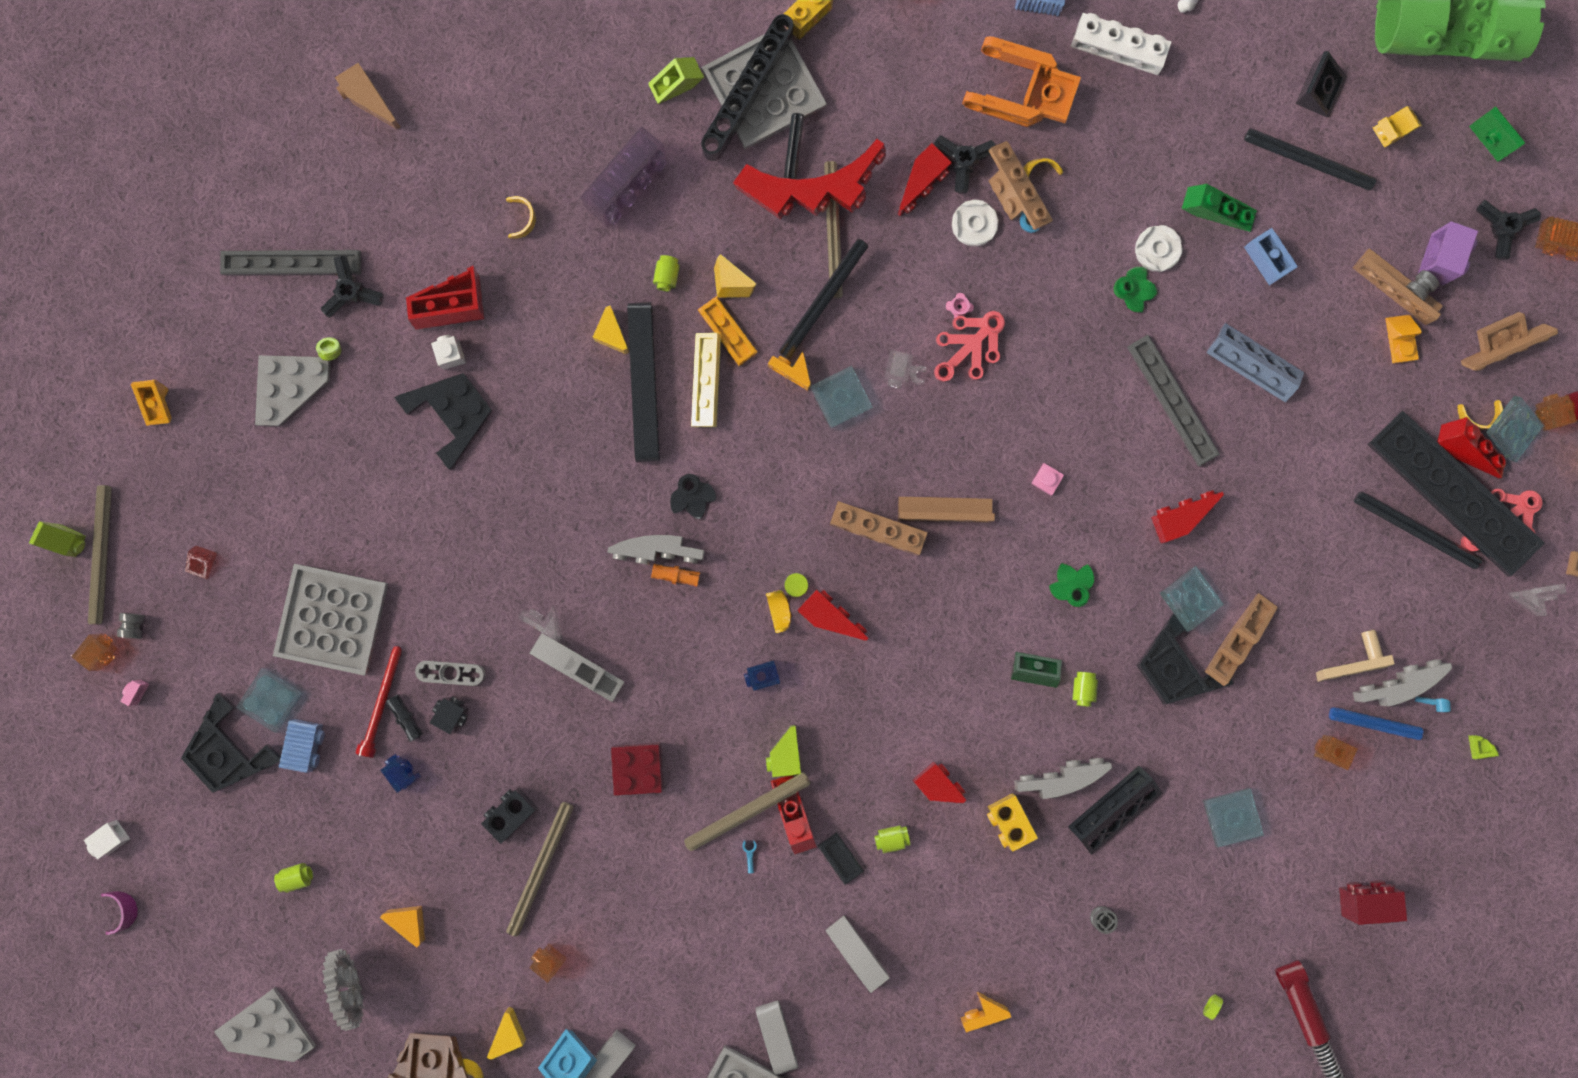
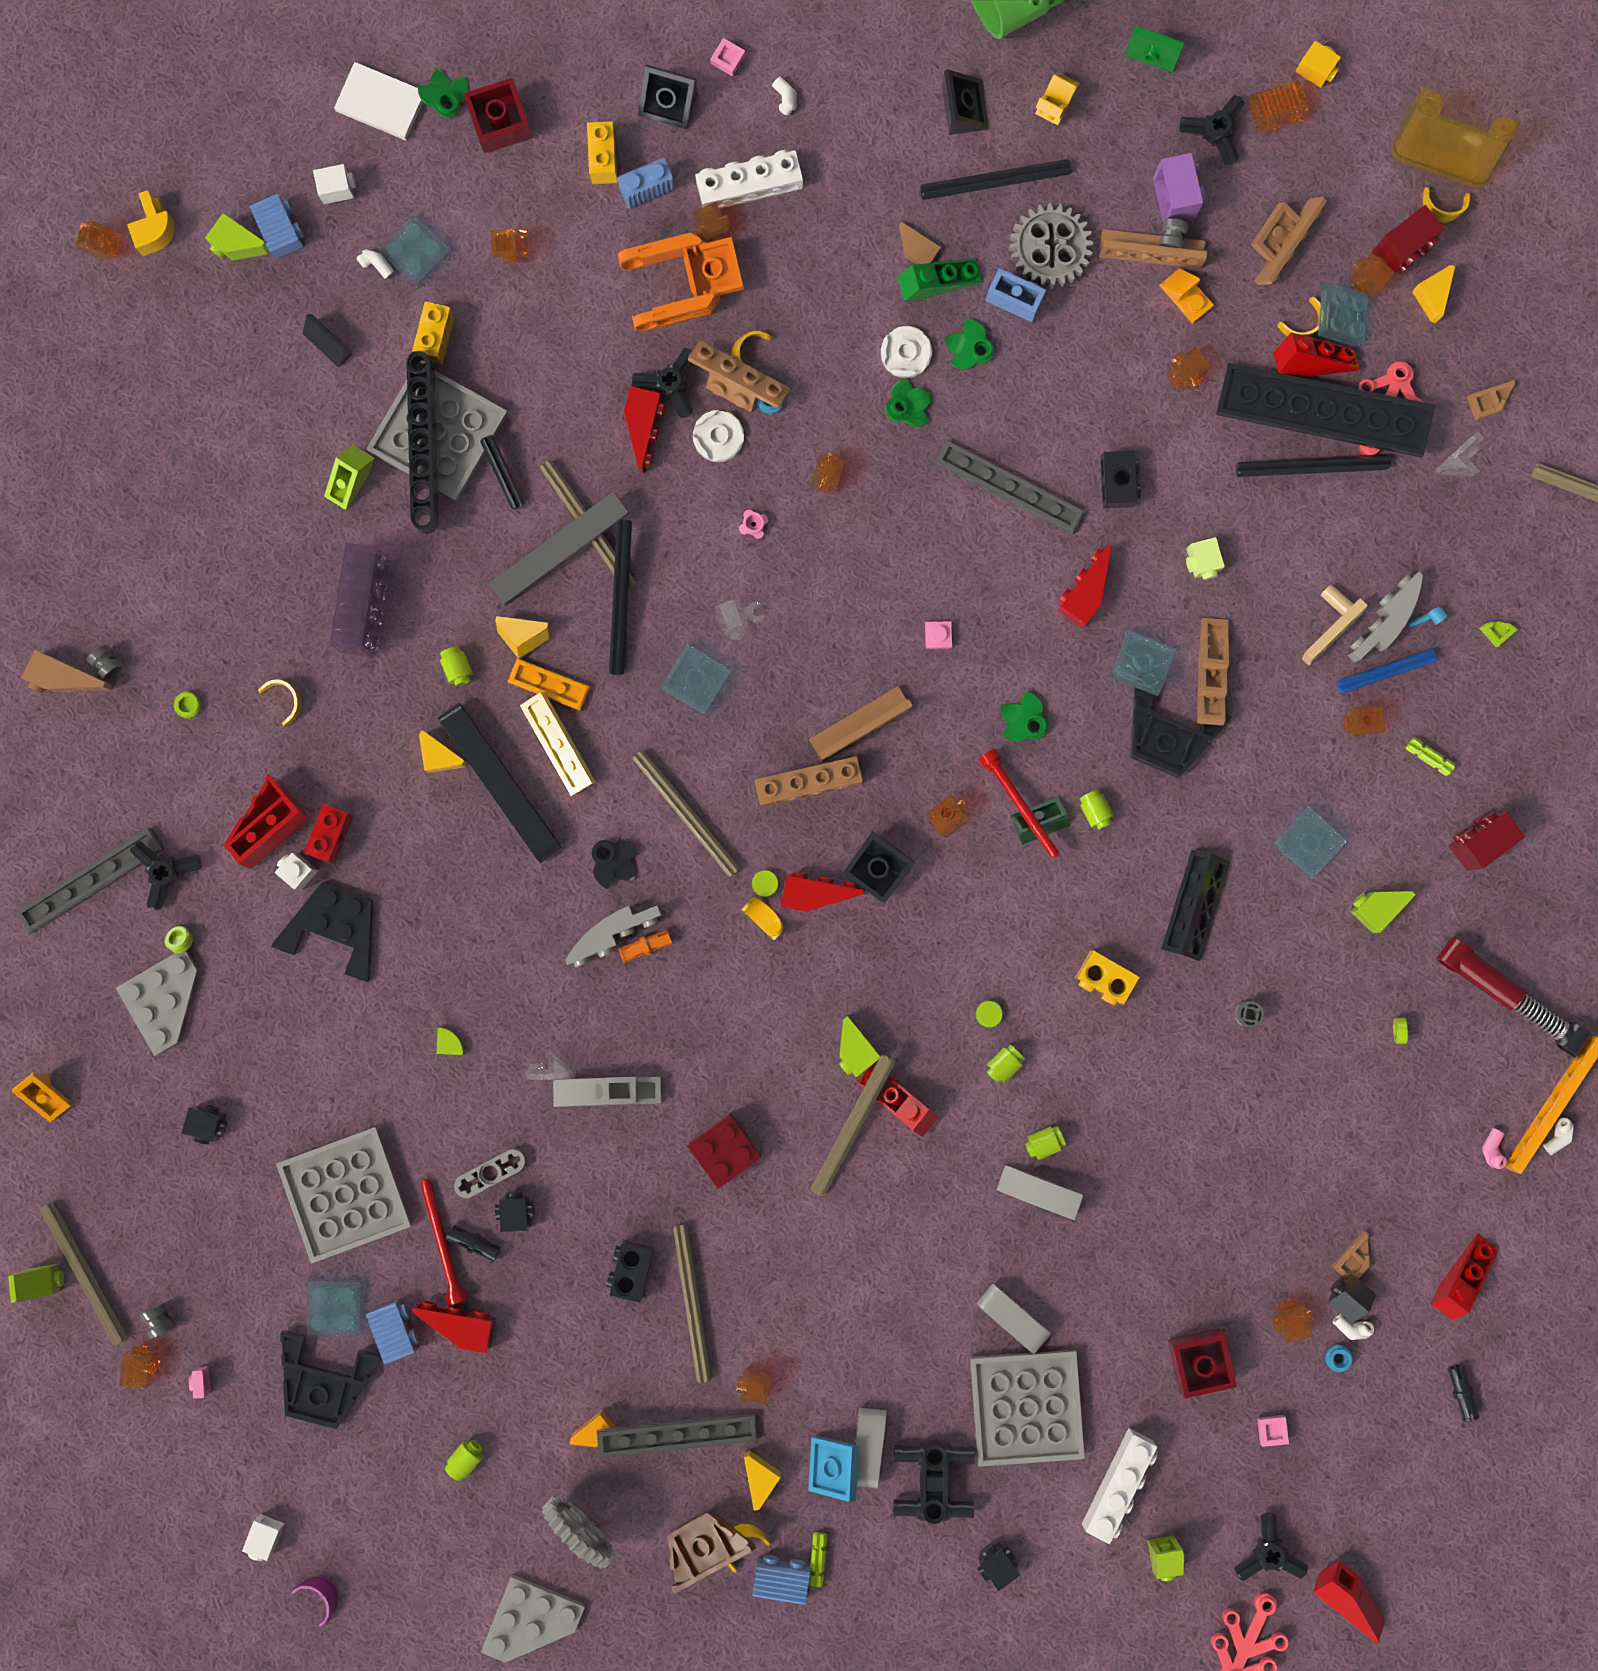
camera: 30 degrees left, 0 degrees up
clear red slope [185,546,217,579] -> none
clear blue brick [380,754,421,793] -> none
red arch [733,139,886,220] -> none
dark azure hand [742,840,757,873] -> none
clear blue brick [744,660,781,691] -> none
light orange slope [768,352,810,391] -> none
black tile [817,832,864,885] -> none
red slope [913,762,966,803] -> none
coral plant [934,311,1005,382] -> none
light orange slope [961,992,1011,1032] -> none
light grey slope [1014,758,1112,799] -> none
sand blue fence [1207,323,1304,403] -> none
none -> dark grey wheel [87,645,125,681]
none -> lime tile [174,692,202,719]
none -> black brick [181,1104,227,1145]
none -> red brick [304,804,354,864]
none -> red slope [412,1301,495,1353]
none -> lime tile [437,1027,464,1055]
none -> dark grey tile [489,492,630,605]
none -> dark grey tile [596,1412,757,1458]
none -> dark tan axle [633,750,739,877]
none -> clear orange brick [693,202,732,243]
none -> clear orange brick [812,453,845,493]
none -> black slope [842,831,915,904]
none -> medium nougat tile [899,222,941,264]
none -> clear orange brick [925,795,971,838]
none -> green plate [944,318,994,370]
none -> lime tile [975,1001,1002,1027]
none -> red piece [978,748,1059,858]
none -> light grey gear [1009,203,1093,289]
none -> lime brick [1025,1126,1066,1161]
none -> black brick [1100,451,1141,509]
none -> clear orange brick [1167,347,1211,392]
none -> yellowish green brick [1186,537,1224,580]
none -> lime slope [1350,891,1415,933]
none -> lime axle [1406,737,1455,776]

